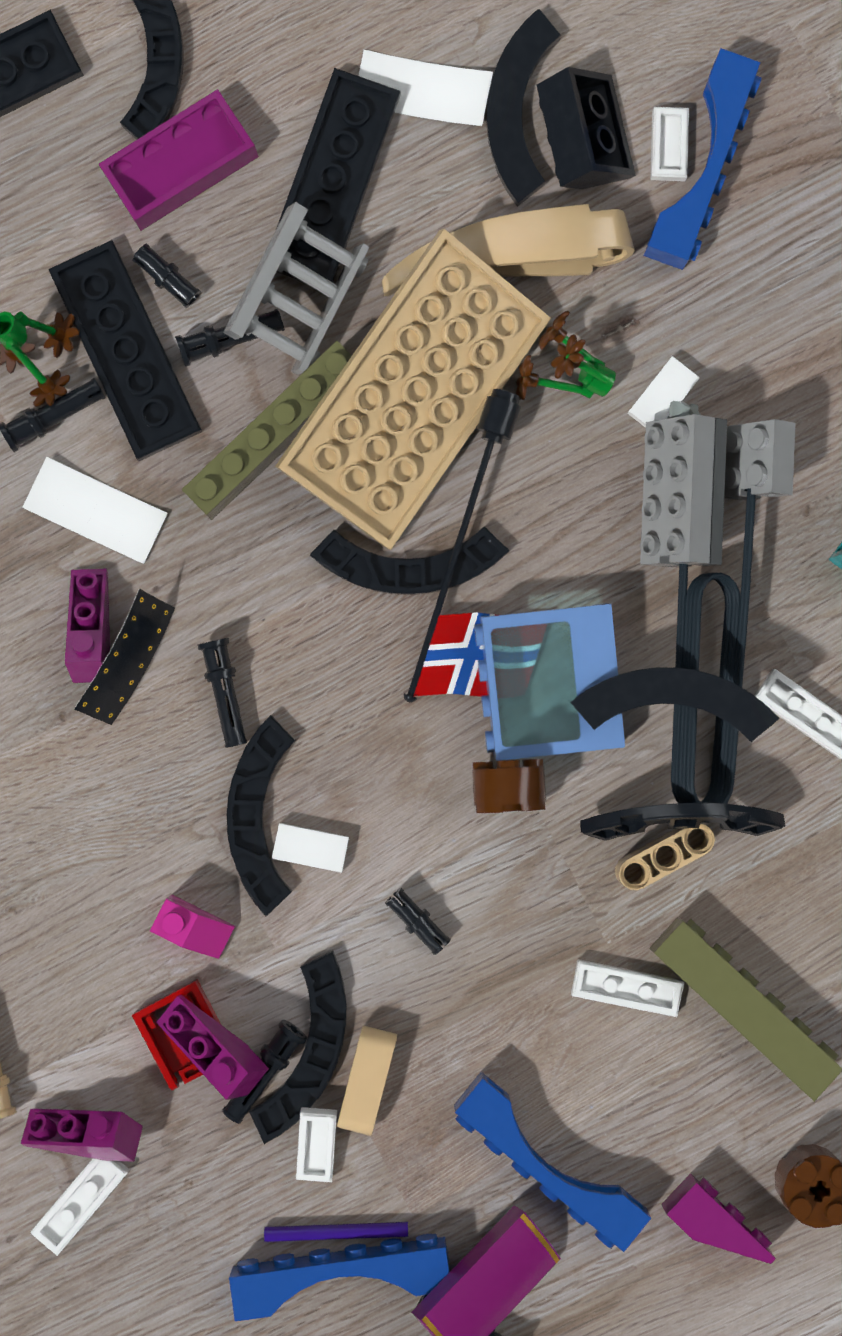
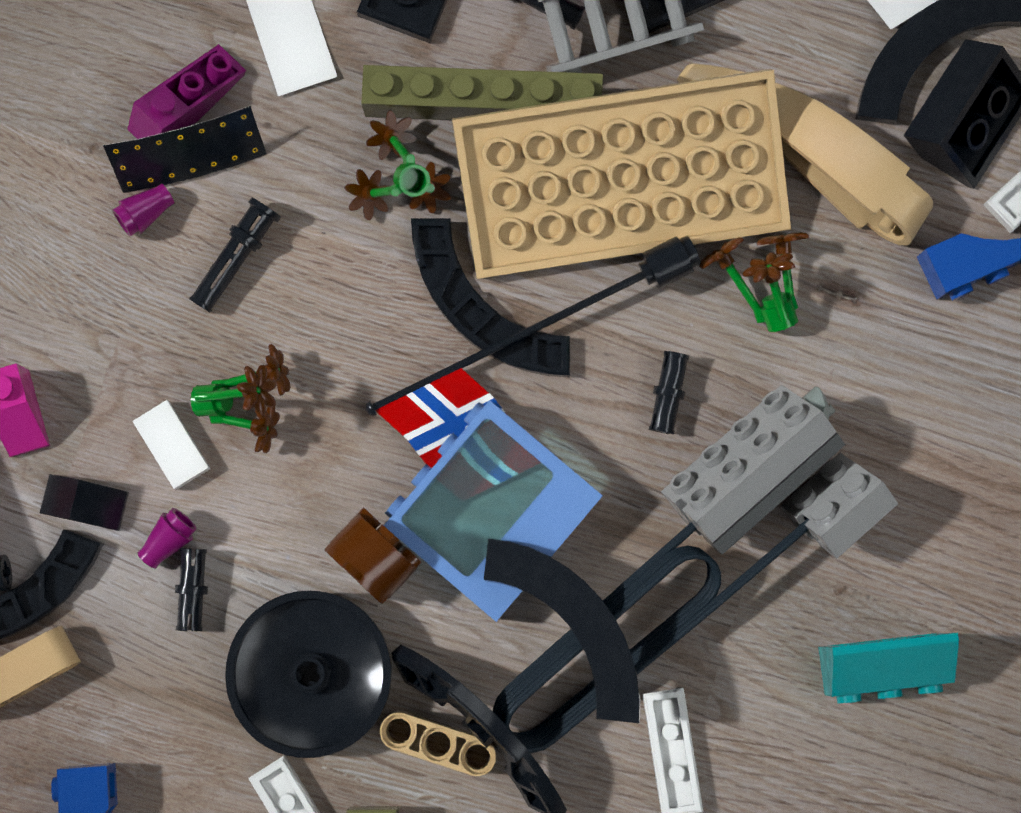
camera: 50 degrees right, 5 degrees down
black tile [226,715,296,917] -> none
white tile [627,356,700,428] -> none
none -> black slope [40,474,129,531]
none -> magenta cone [112,183,175,236]
none -> magenta cone [137,508,197,569]
none -> plant [191,344,291,453]
none -> black dish [225,591,392,758]
none -> reddish brown plant [344,110,451,220]
none -> black pin [649,351,689,435]

